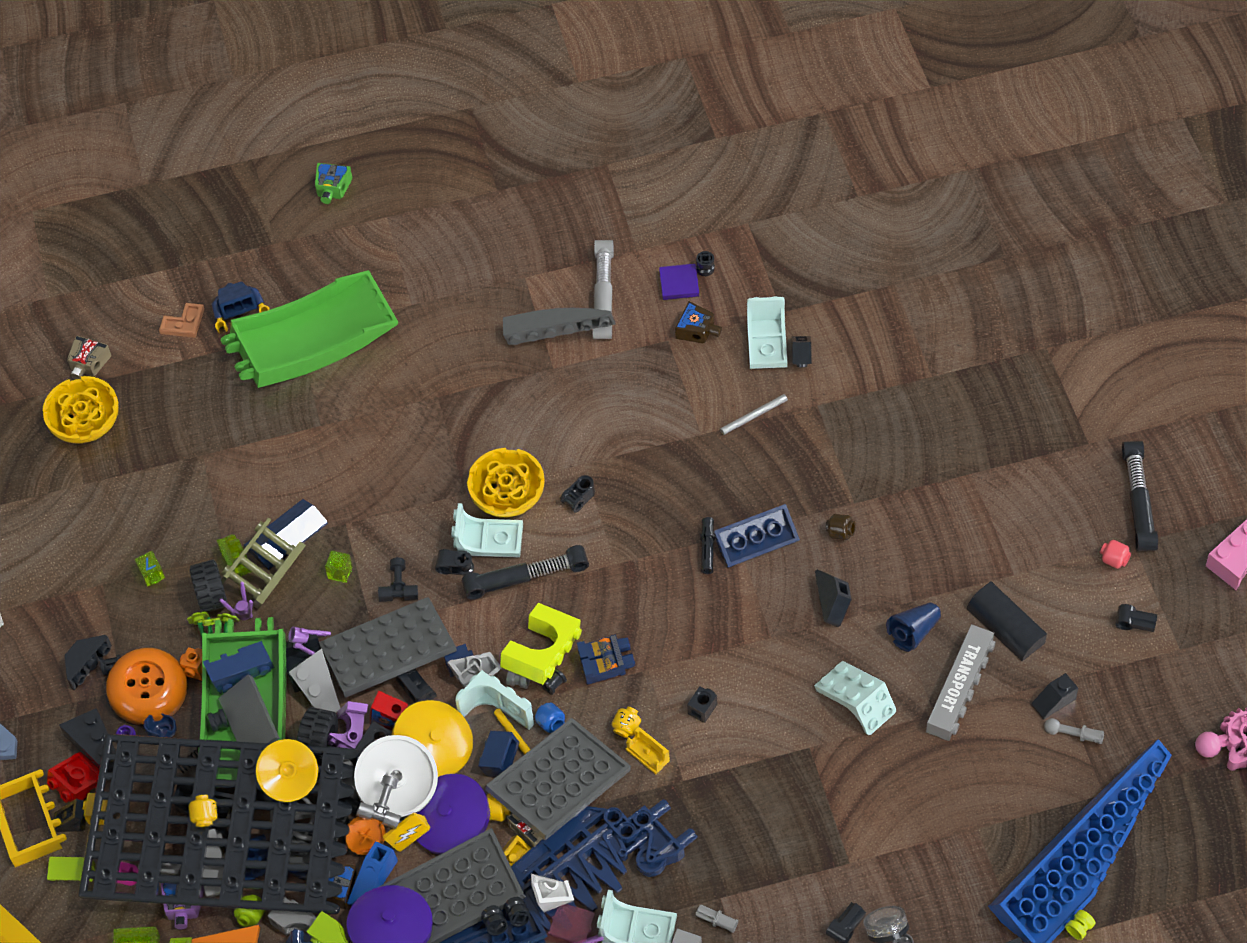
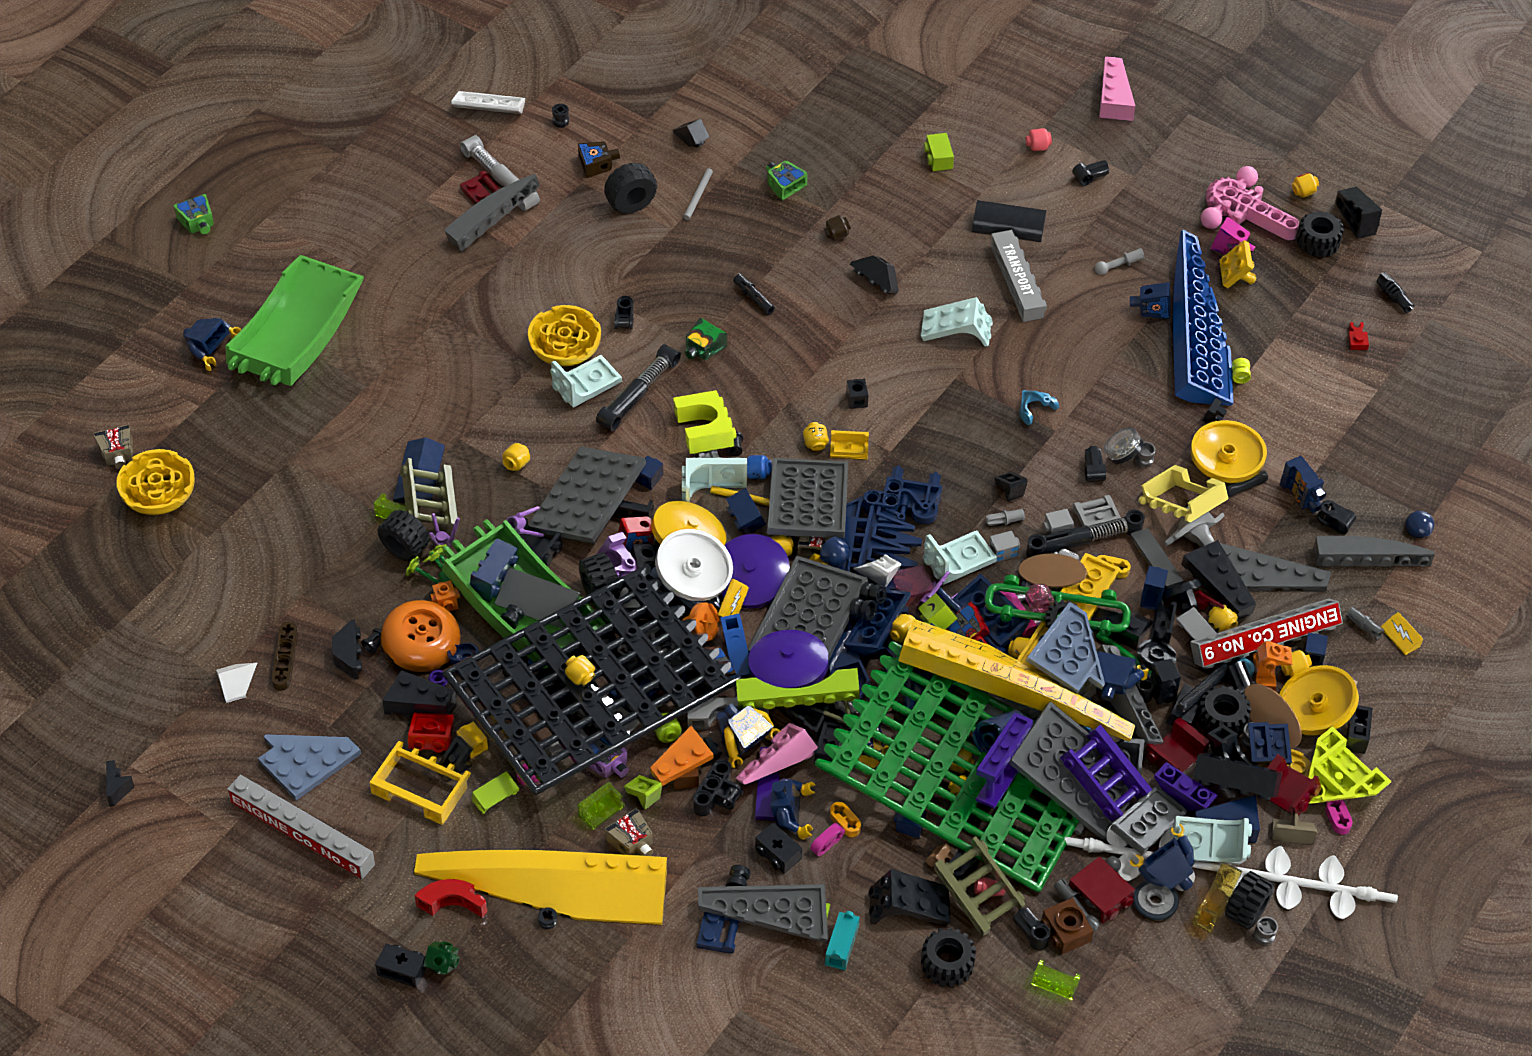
camera: 45 degrees left, 5 degrees down
clear neon green brick [135,551,165,586] -> none
nougat tile [159,303,205,338] -> none
yellow hat [256,739,318,802] -> none
light grey wing [289,649,340,713] -> none
clear neon green brick [325,551,353,583] -> none
flat silver bar [356,775,401,829] -> none
black bar [378,557,418,602] -> none
black piece [435,549,474,576] -> none
light grey slope [447,652,502,688] -> none
dark blue hips [577,634,635,685] -> none
dark purple tile [659,264,699,300] -> none
dark blue slope [714,504,800,568] -> none
light aqua bracket [747,296,787,369] -> none
dark blue cone [886,602,941,652] -> none
black slope [1031,673,1078,720] -> none
black piece [1122,441,1158,551] -> none
none -> dark brown beam [272,622,298,691]
none -> white slope [452,91,525,114]
none -> dark red plate [460,171,501,205]
none -> yellow head [502,443,530,471]
none -> black tyre [604,163,657,214]
none -> clear green torso [685,318,727,360]
none -> torso [766,161,807,200]
none -> dark blue hair [820,537,850,567]
none -> lime brick [924,133,954,171]
none -> black slope [994,471,1028,501]
none -> dark azure helmet [1019,390,1059,425]
none -> dark blue torso [1130,282,1171,319]
none -> dark pink torso [1210,217,1255,255]
none -> yellow plate [1219,240,1256,288]

